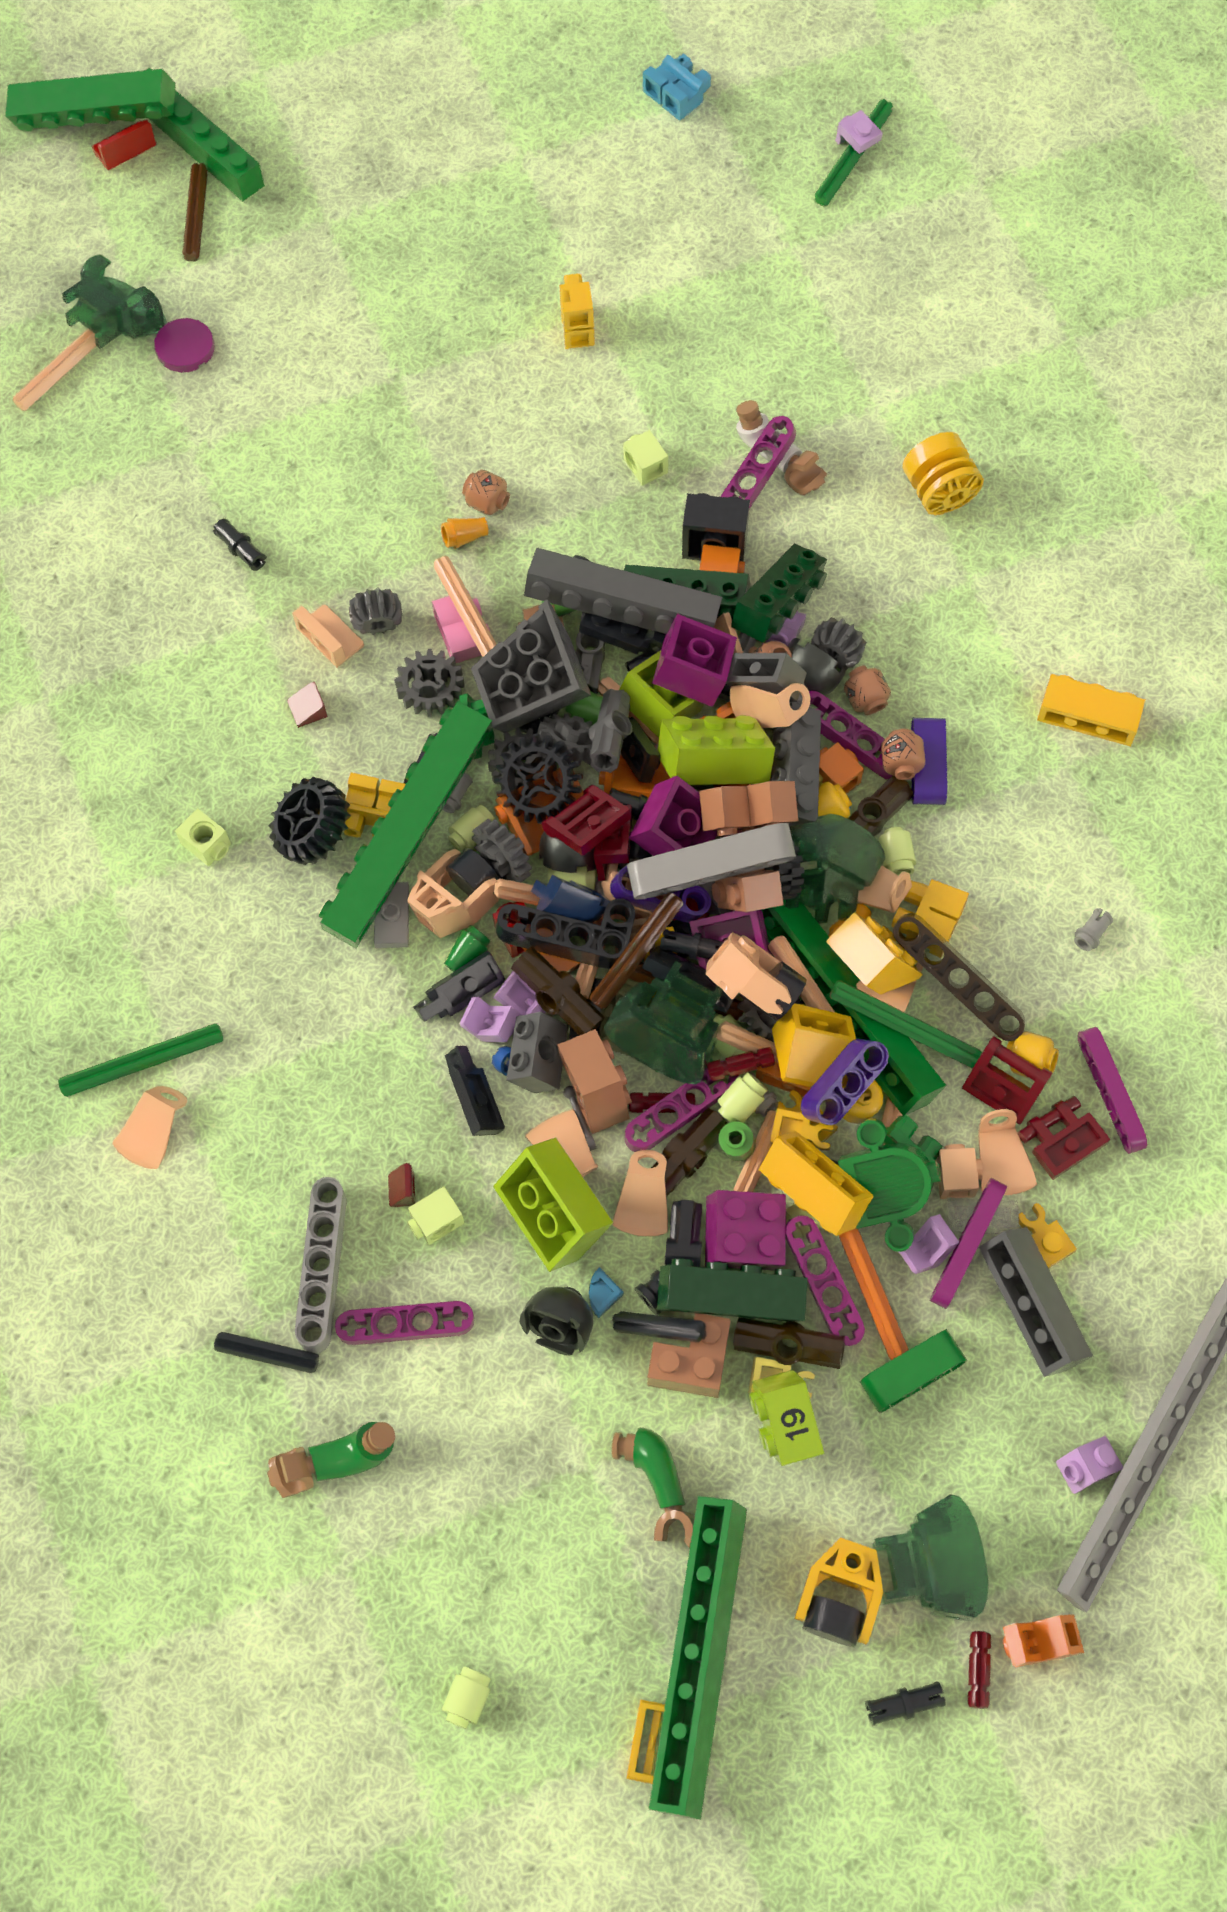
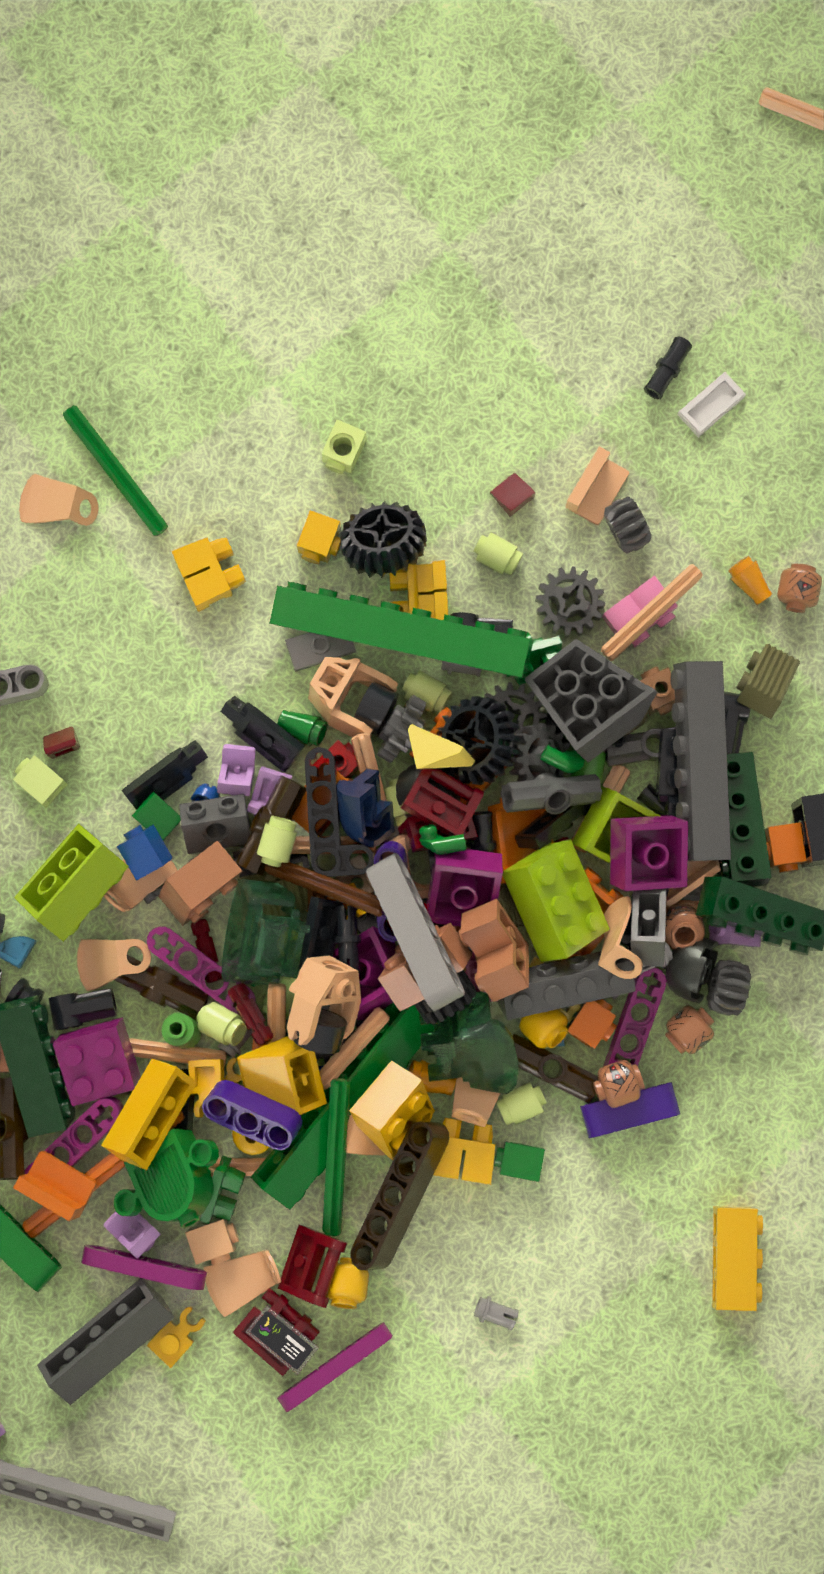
camera: 70 degrees right, 15 degrees up
none -> orange panel [13,1151,97,1222]
none -> blue brick [117,824,173,881]
none -> green slope [132,792,181,840]
none -> yellow hips [171,537,246,612]
none -> tile [246,1305,319,1375]
none -> yellowish green brick [257,816,297,867]
none -> yellow brick [297,510,341,564]
none -> light yellow slope [408,724,475,769]
none -> green arm [419,824,466,855]
none -> yellowish green brick [473,532,523,576]
none -> green brick [494,1141,545,1182]
none -> green arm [540,745,585,774]
none -> white tile [677,372,746,438]
none -> olive brick [736,644,800,719]

